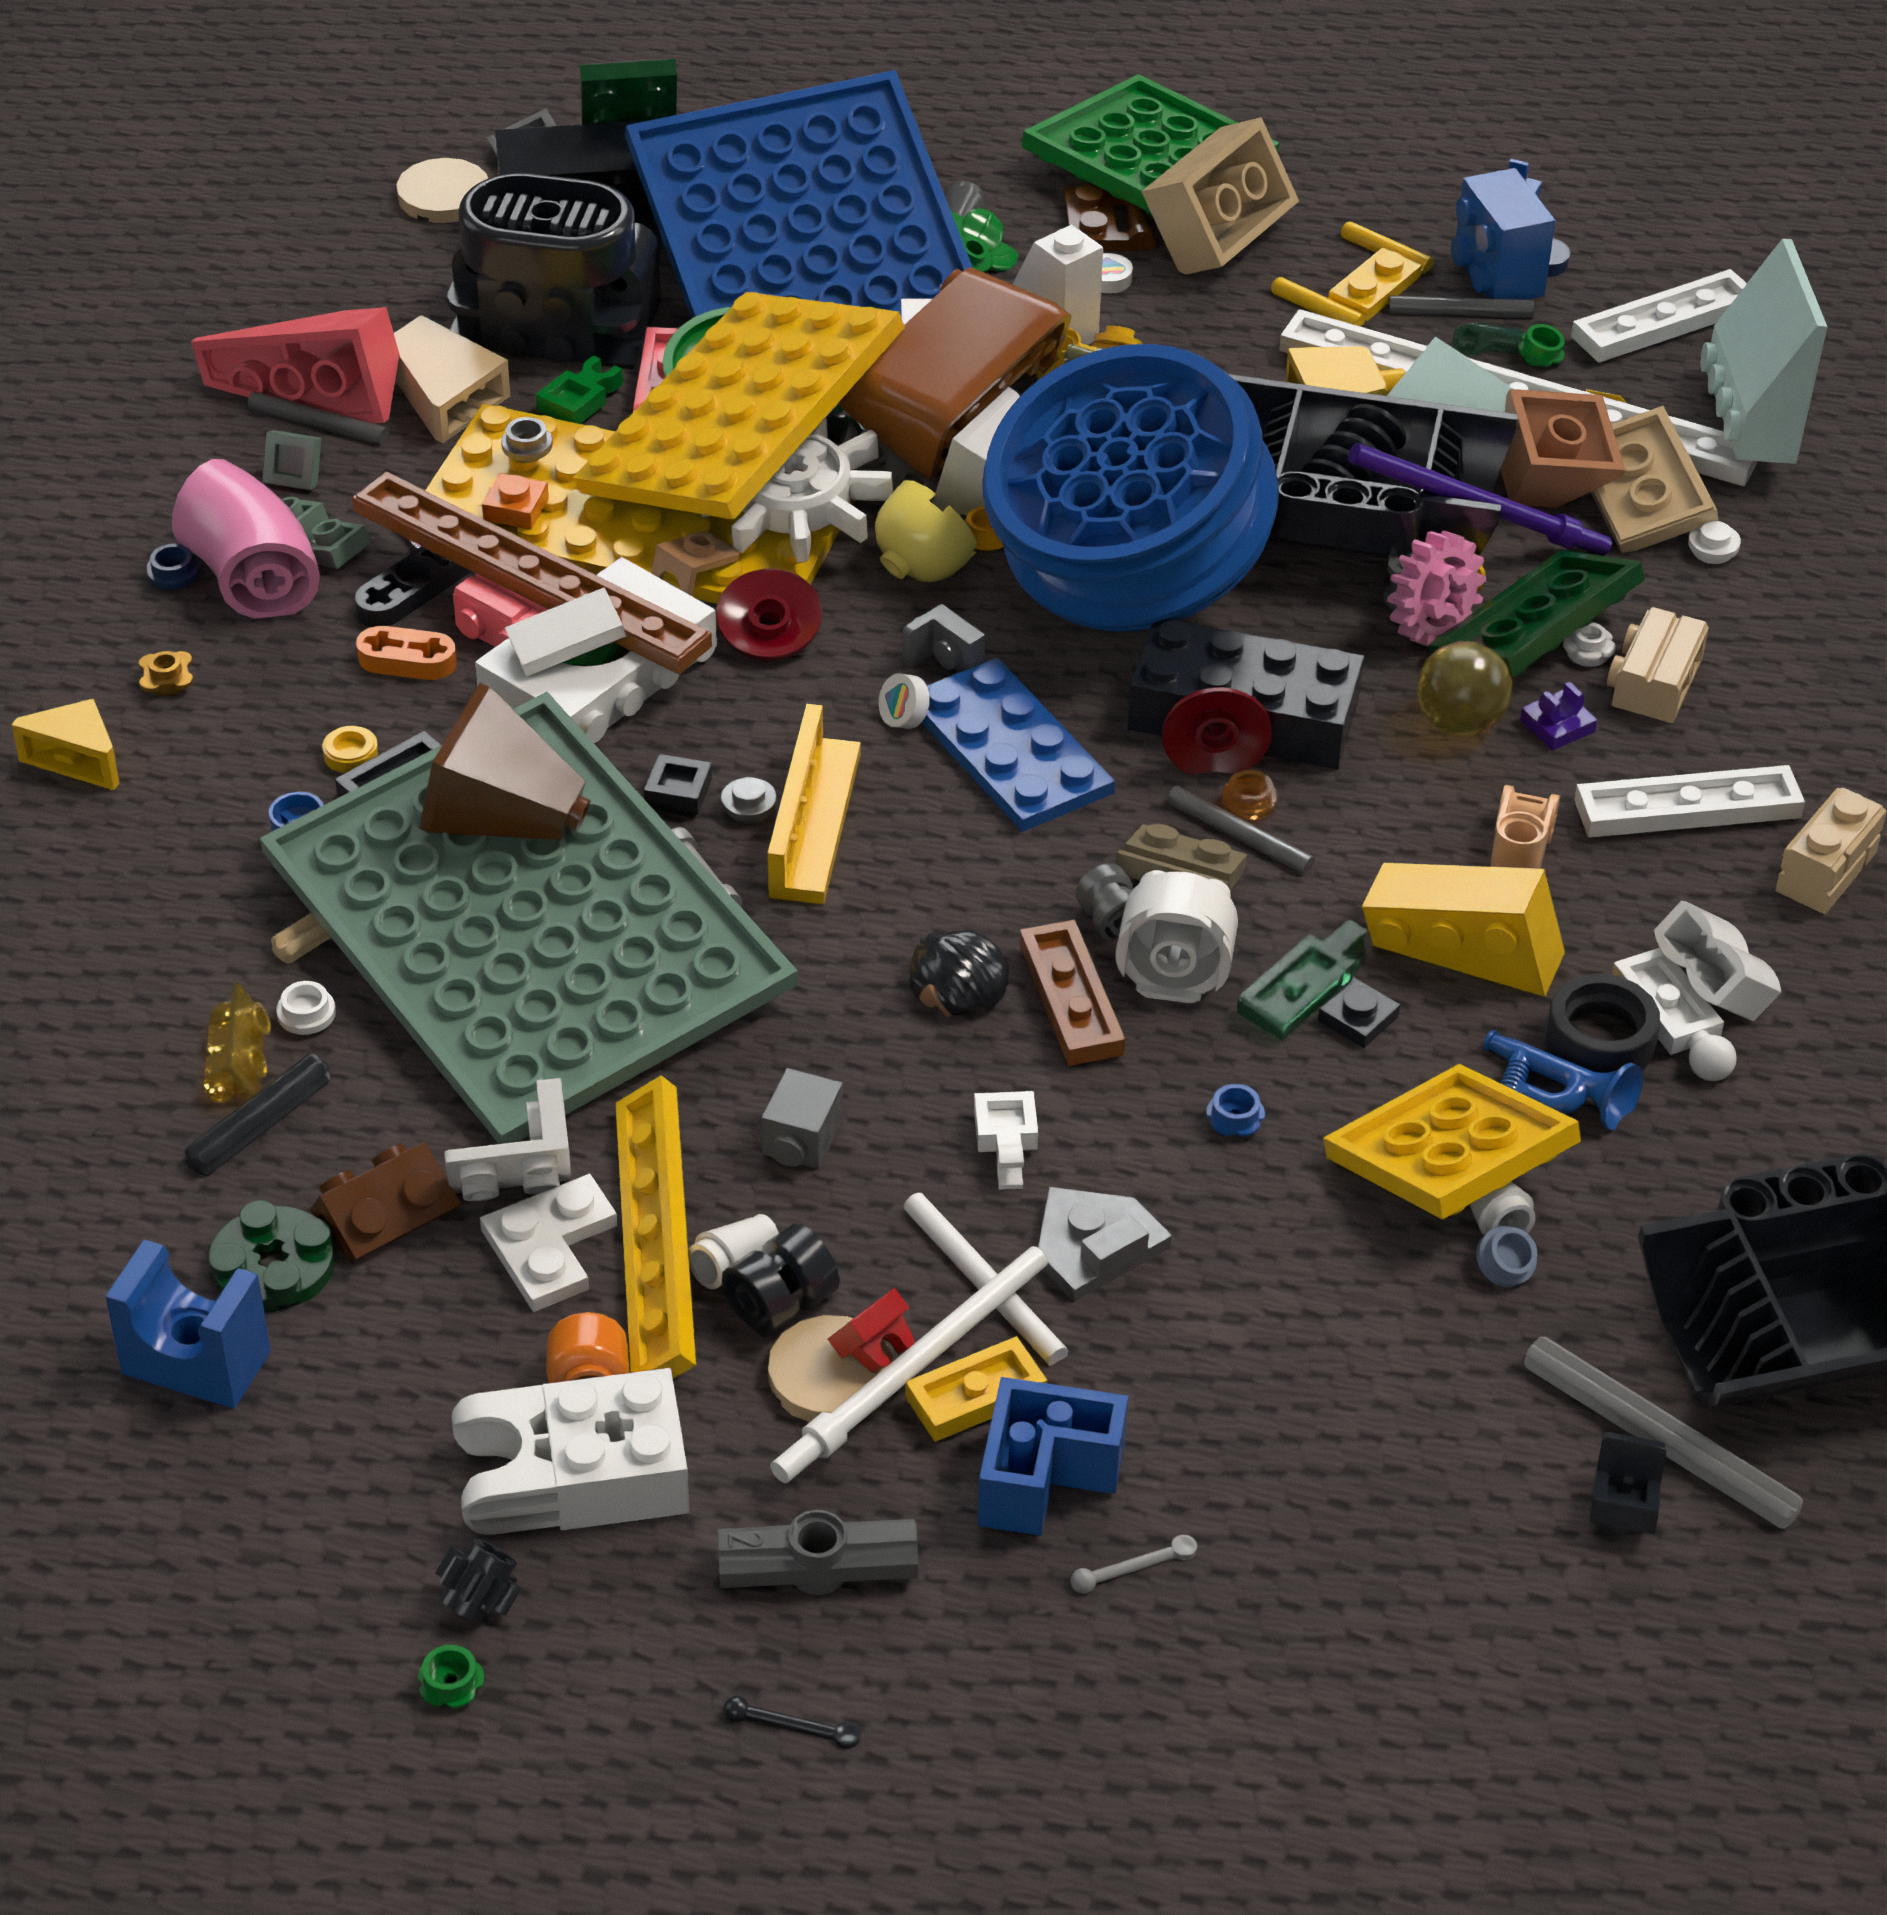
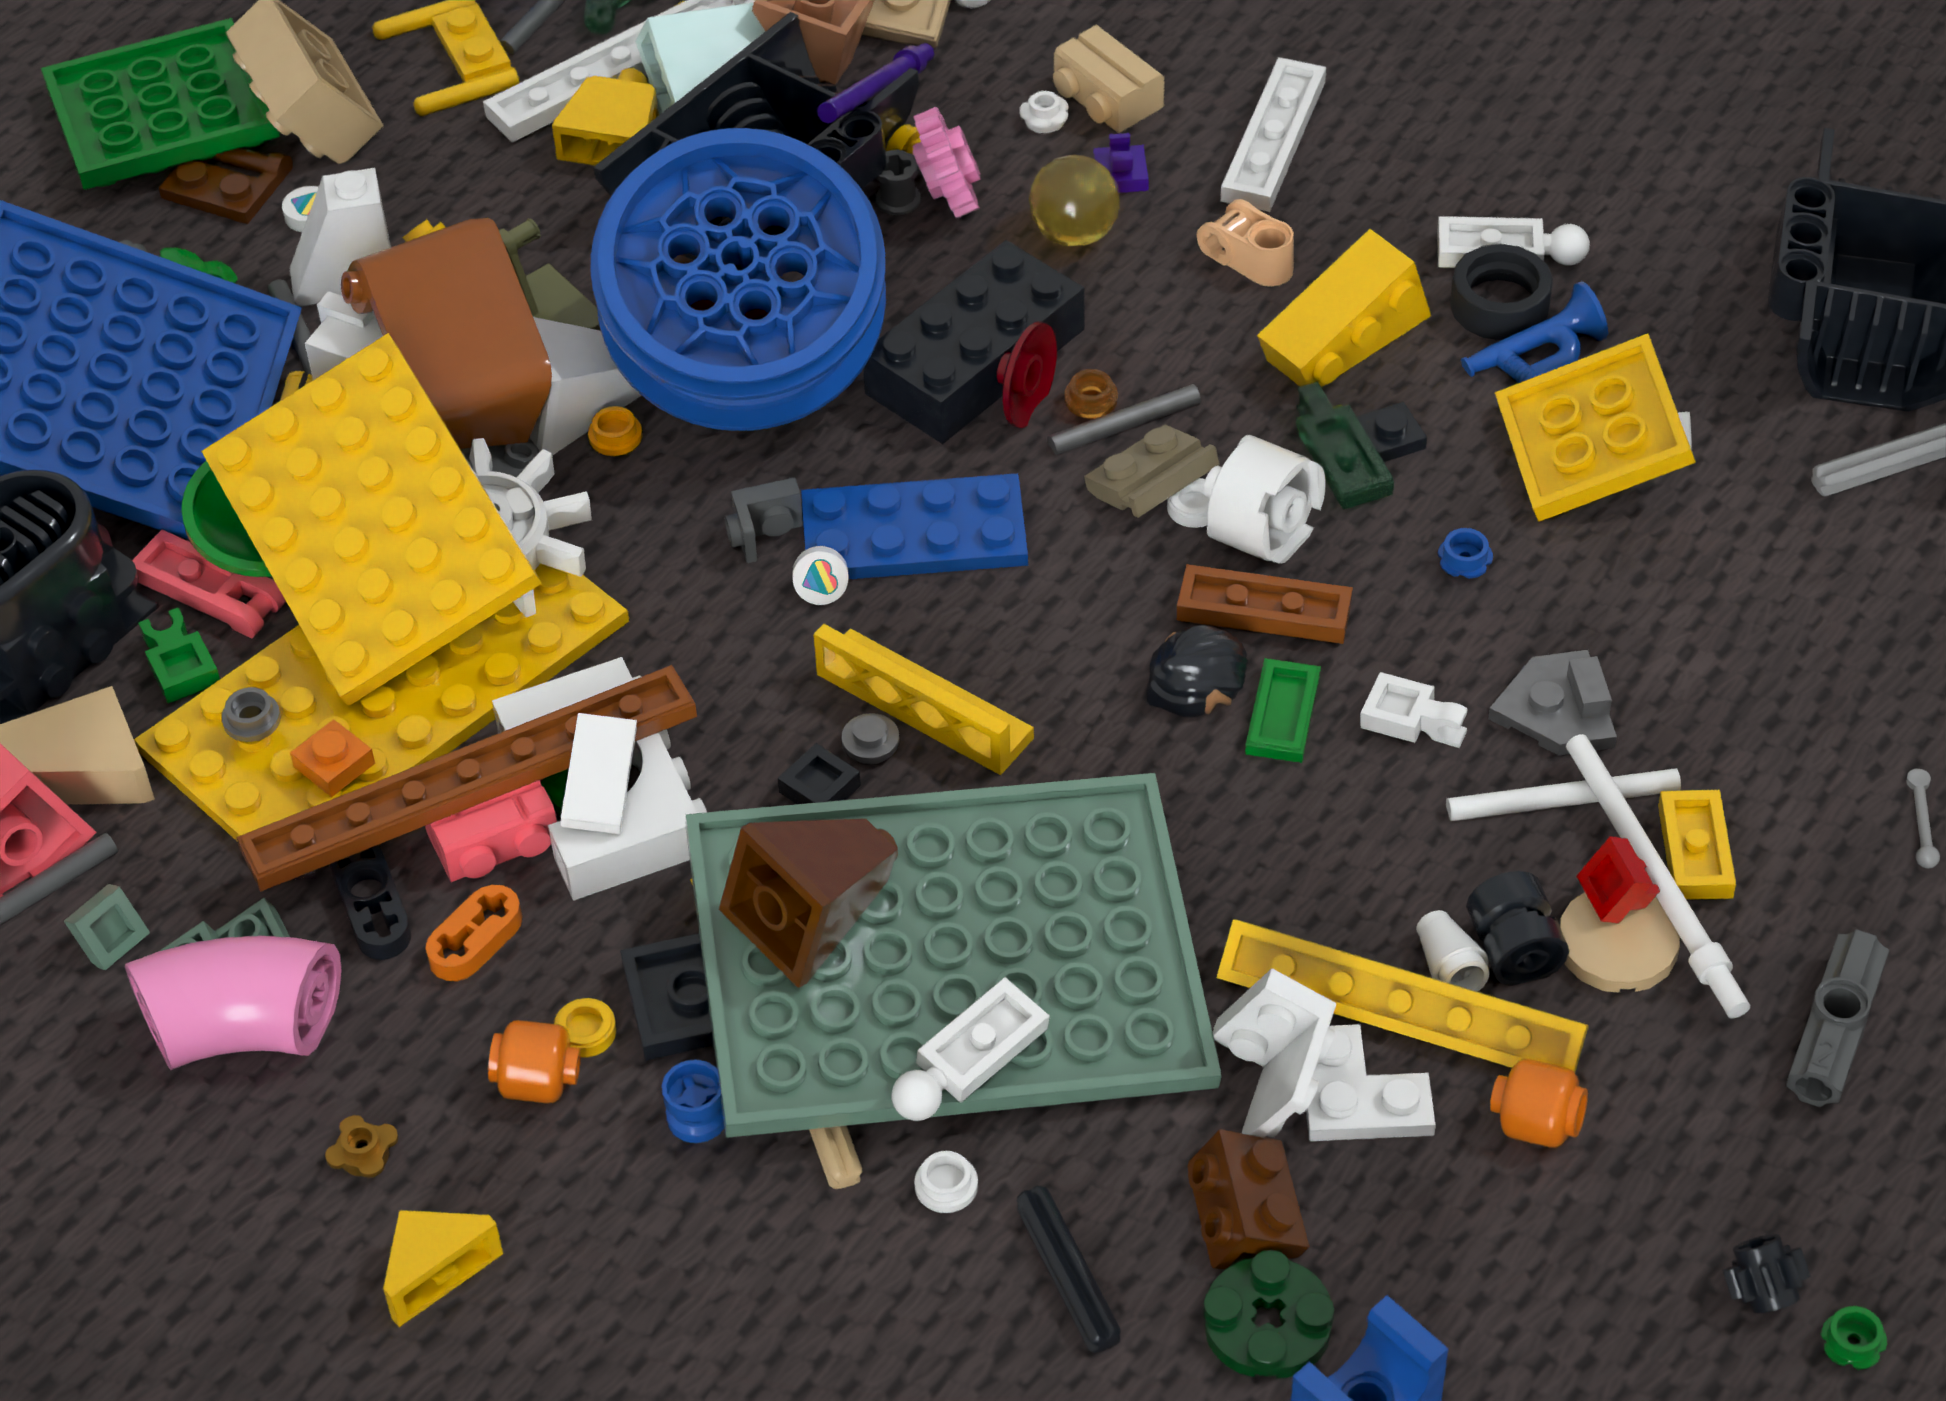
camera: 60 degrees left, 5 degrees up
dark blue plate [146,543,200,590] -> none
clear yellow hinge [203,982,270,1103] -> none
white brick [452,1368,690,1535] -> none
medium nougat bracket [651,531,740,596] -> none
dark red dish [717,568,822,660] -> none
dark grey brick [762,1068,843,1169] -> none
light yellow cylinder [875,480,978,582] -> none
blue brick [978,1377,1129,1536] -> none
dark grey wheel [1075,864,1133,942] -> none
dark green plate [1428,550,1645,678] -> none
sand blue plate [1476,1226,1537,1287] -> none
white brick [1654,901,1781,1021] -> none
tan brick [1775,787,1887,914] -> none
none -> orange head [488,1020,581,1104]
none -> white plate [892,977,1050,1121]
none -> green tile [1245,658,1321,763]

